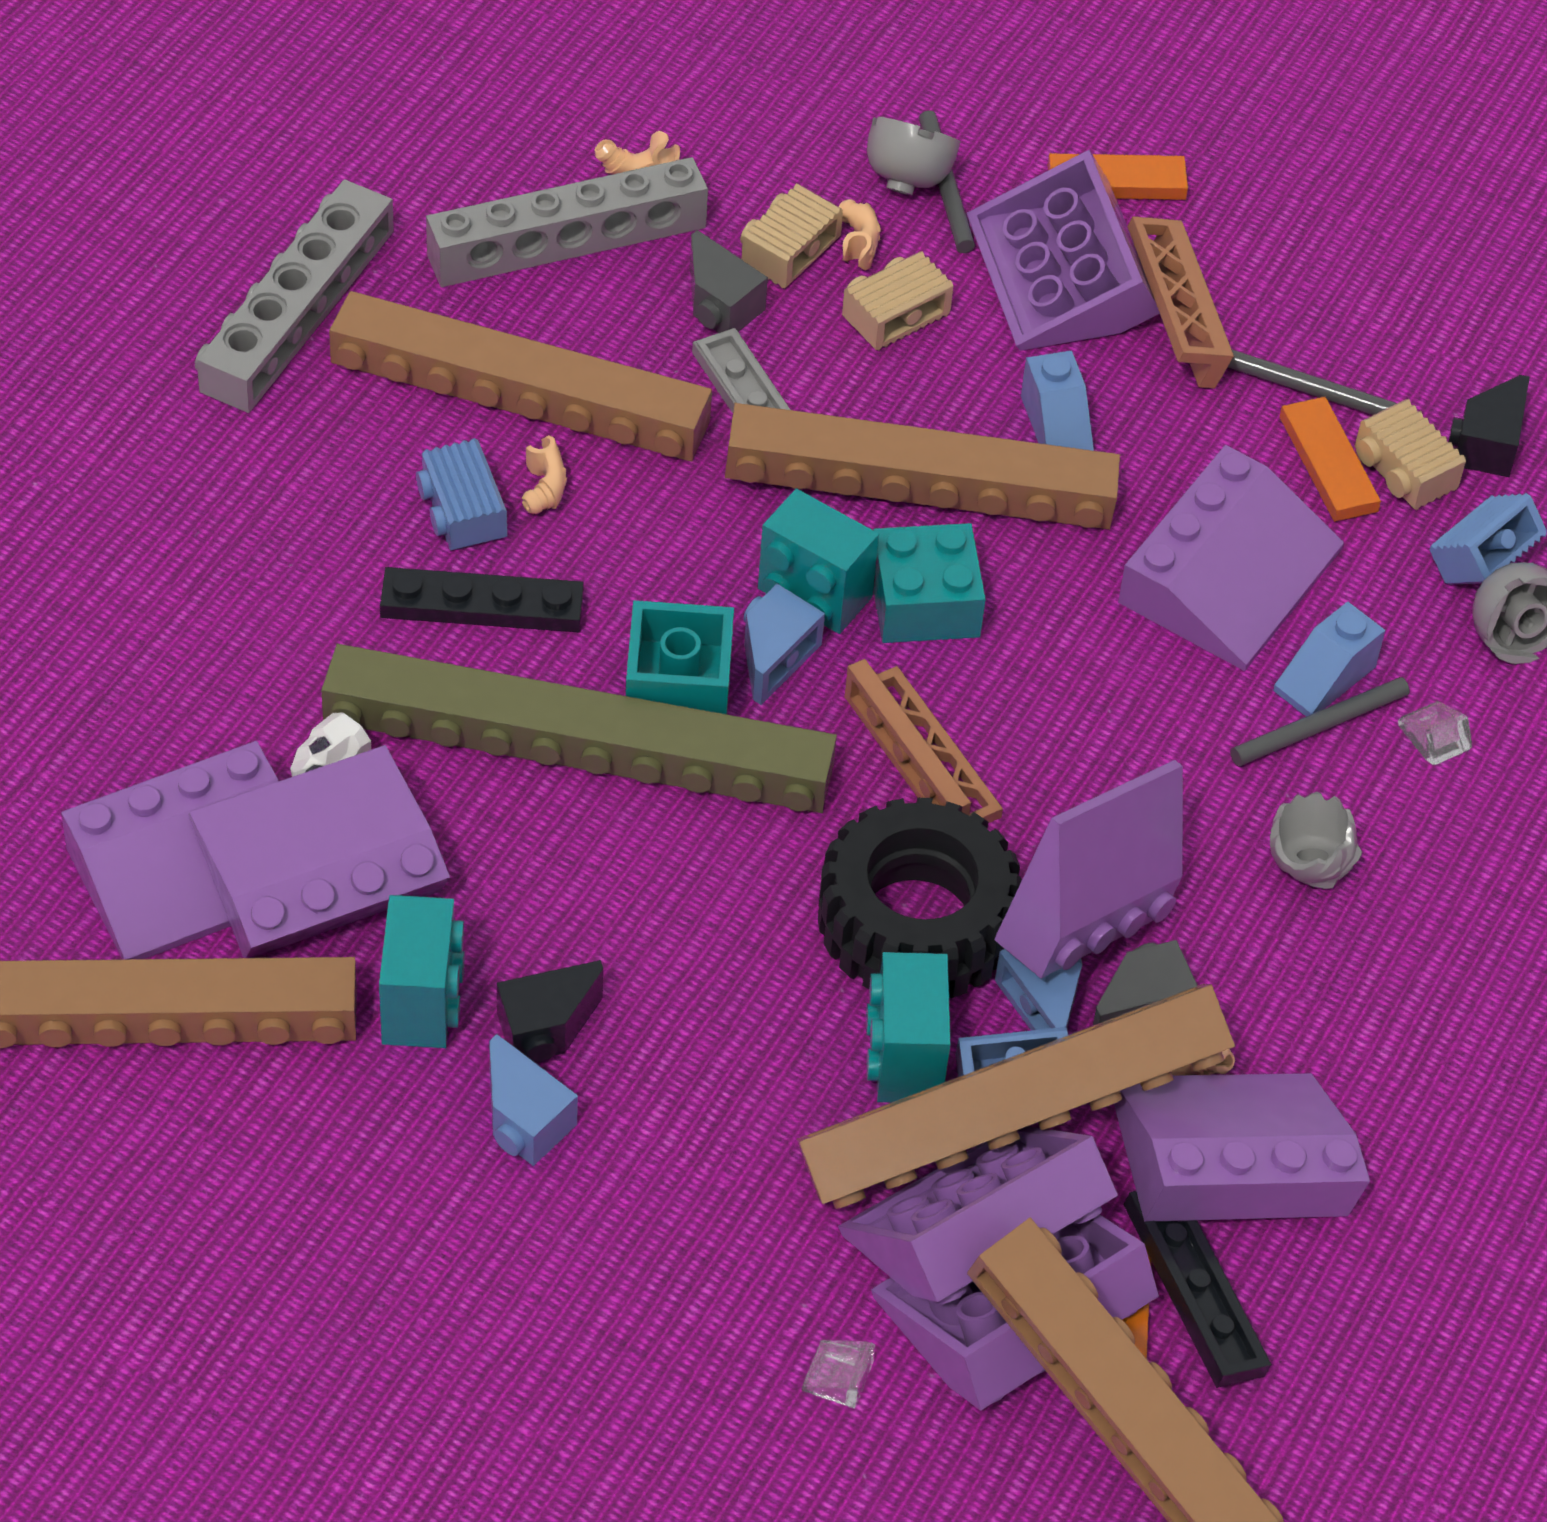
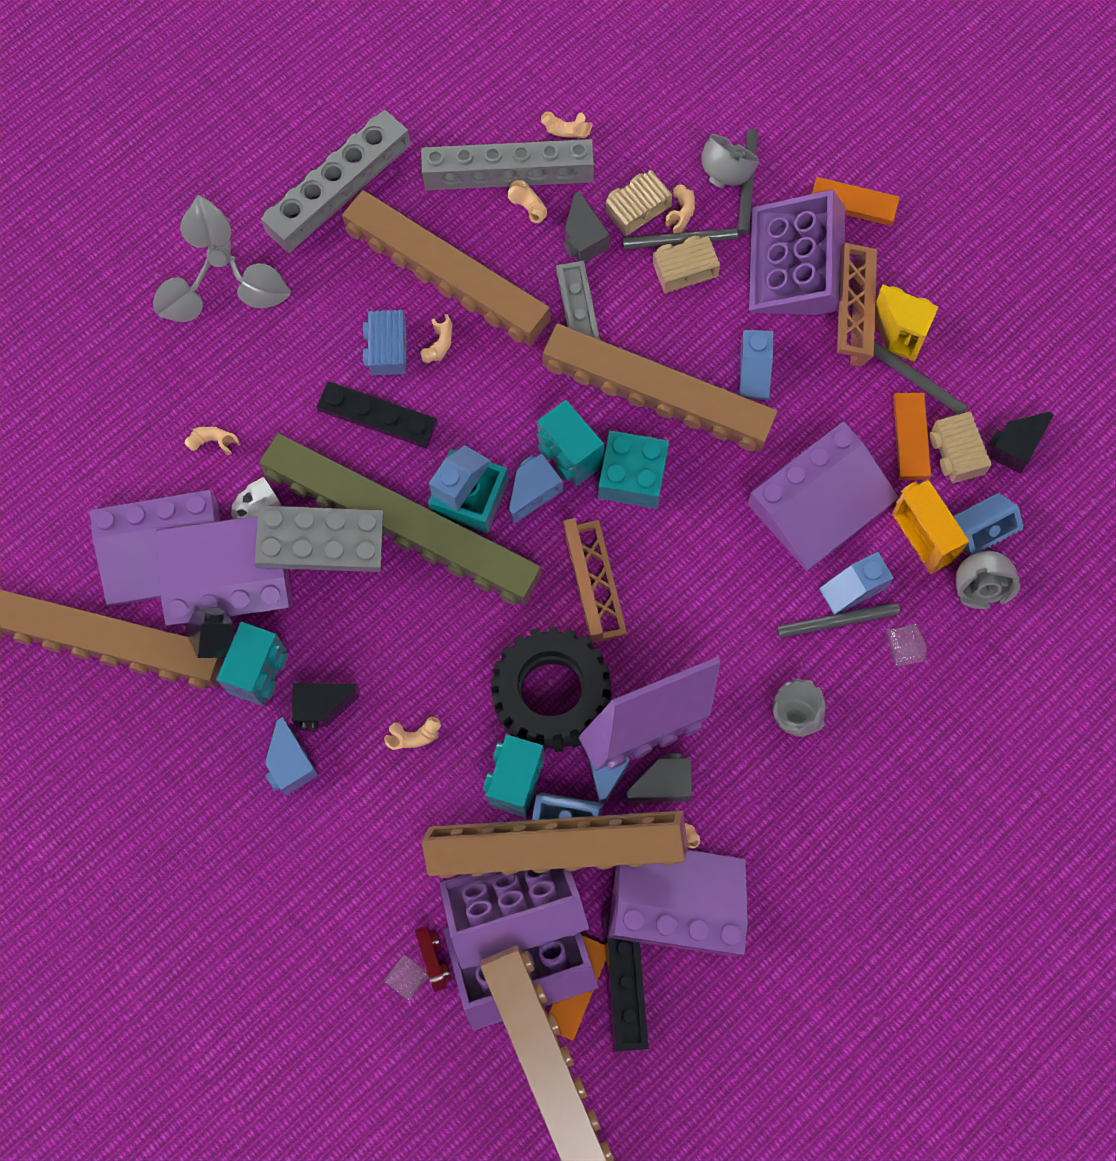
camera: 25 degrees right, 20 degrees up
none -> light grey plant [153,195,291,322]
none -> light nougat piece [185,427,241,455]
none -> black slope [185,607,233,658]
none -> light grey plate [255,506,383,572]
none -> light nougat piece [384,717,441,750]
none -> dark red plate [415,925,452,992]
none -> medium blue slope [429,445,491,511]
none -> light nougat piece [508,179,547,223]
none -> dark grey bar [623,228,738,250]
none -> yellow slope [875,284,939,362]
none -> light orange window [892,479,969,574]

